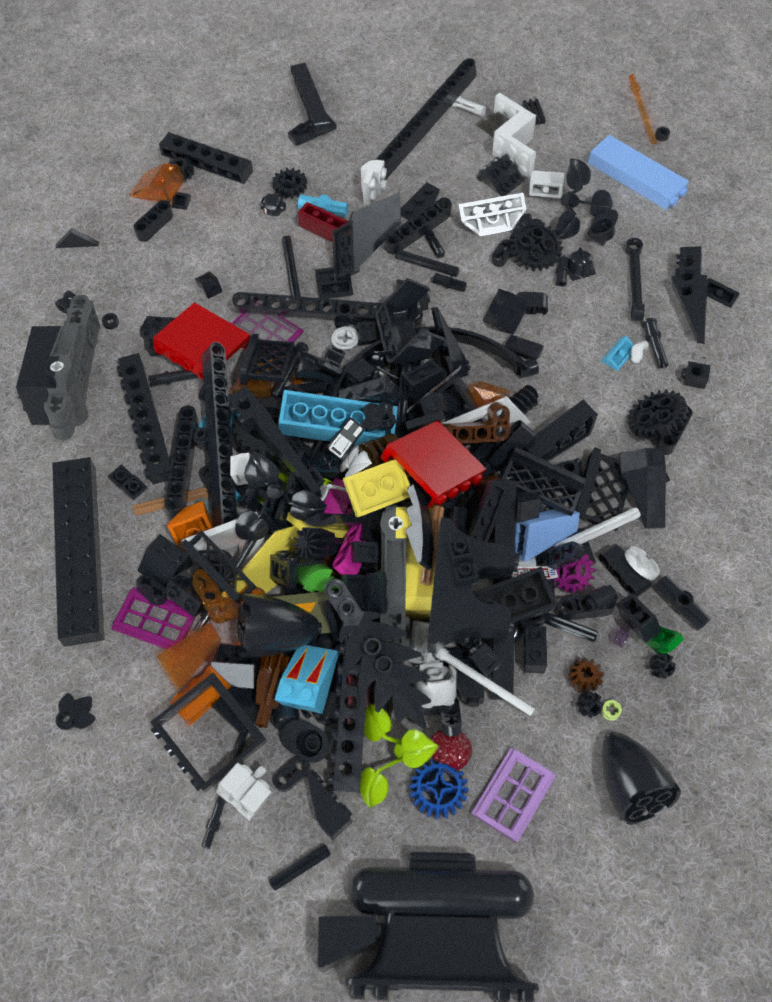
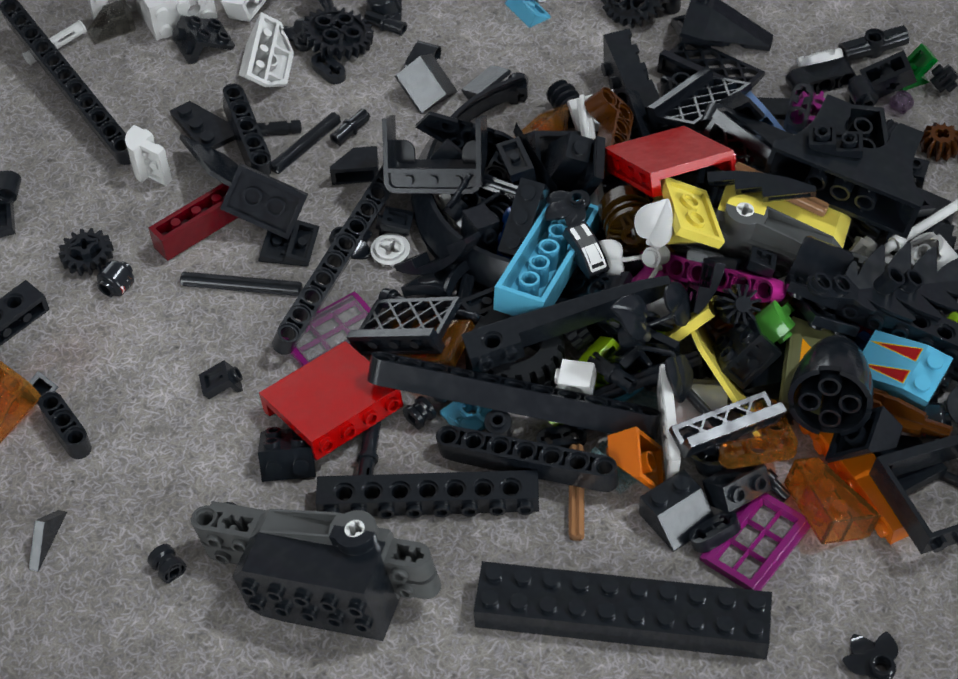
camera: 70 degrees left, 10 degrees down
black slope [108,464,148,501] -> none
medium azure piece [298,195,349,217] -> none
white axle [554,507,641,554] -> none

